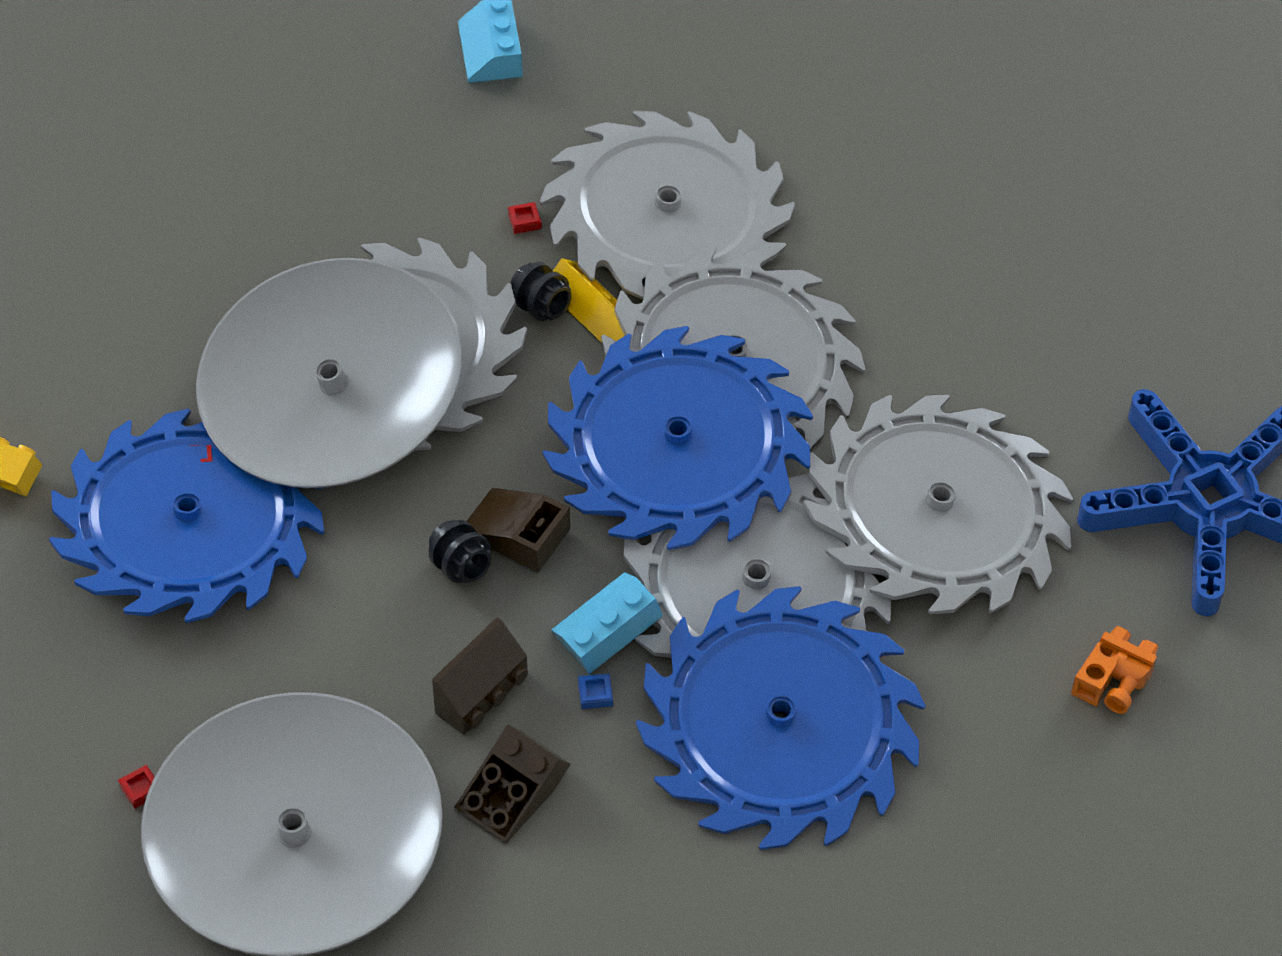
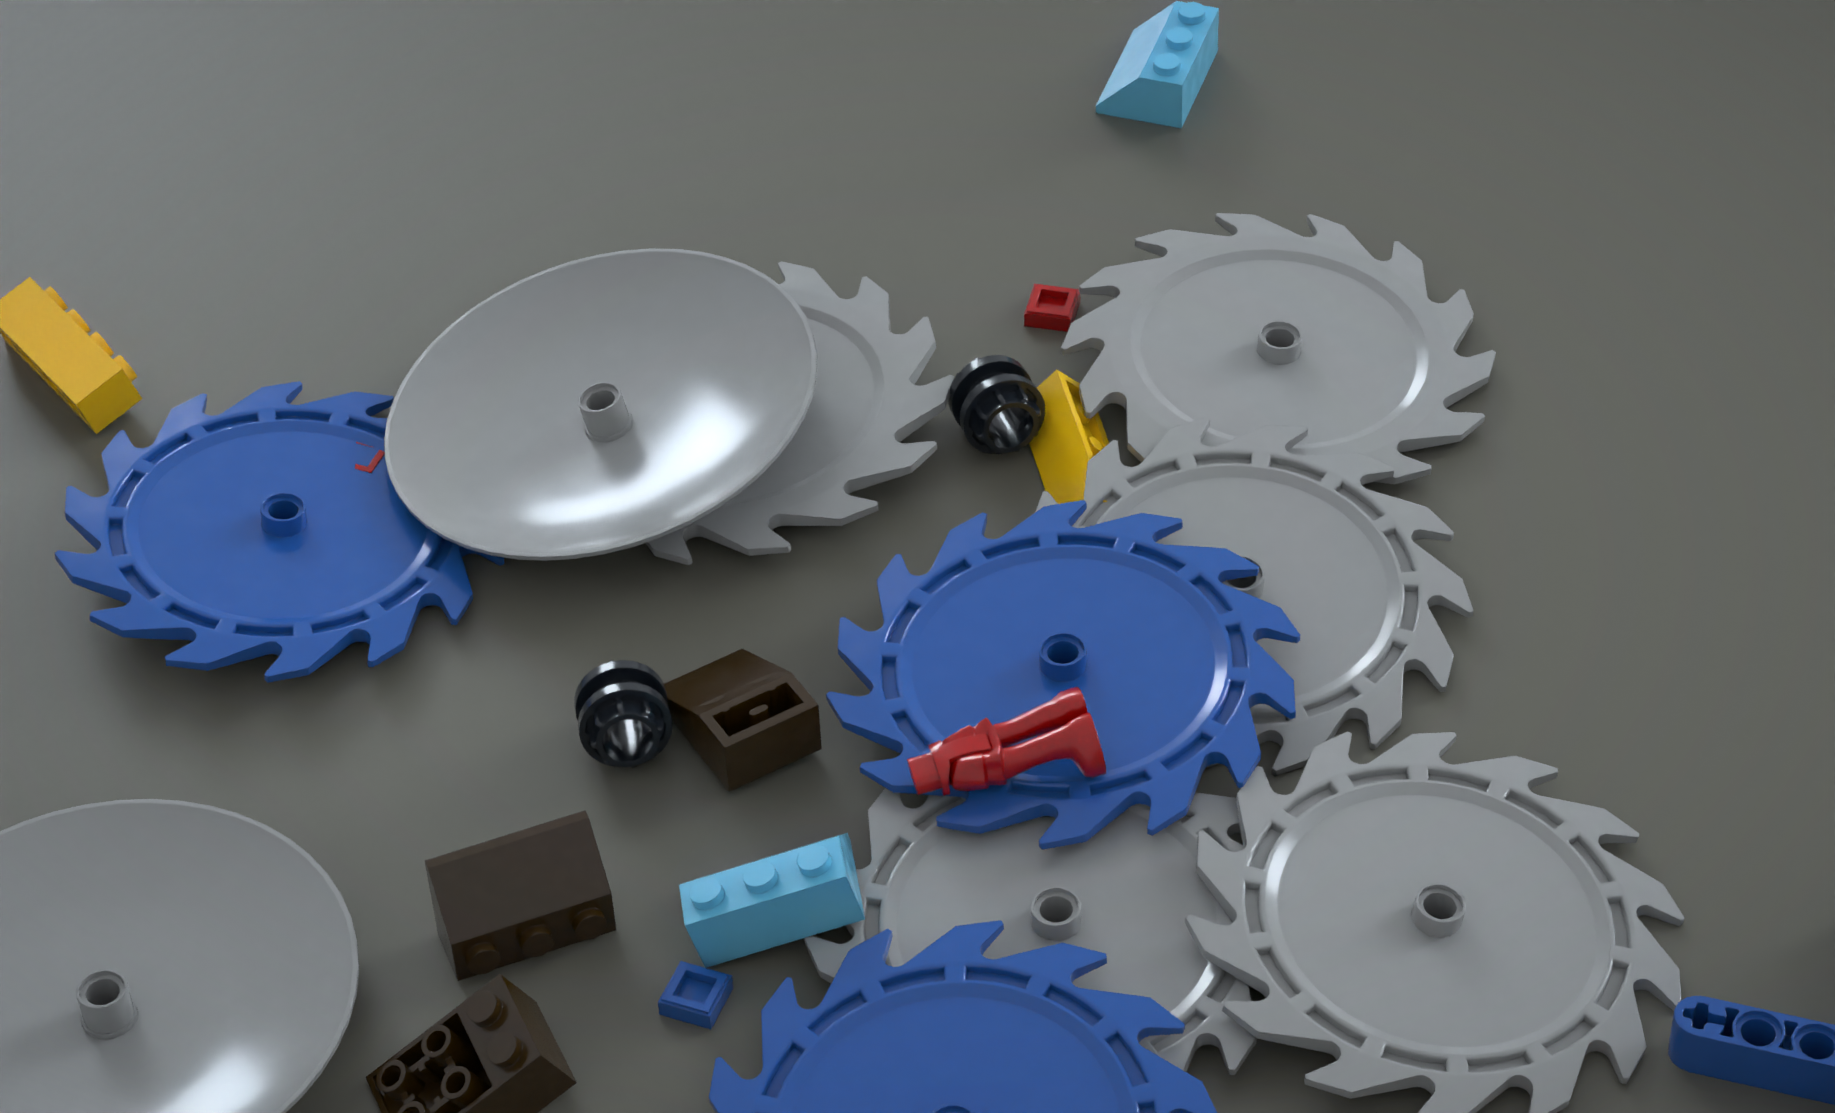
camera: 30 degrees right, 10 degrees down
none -> red piece [907,687,1106,796]

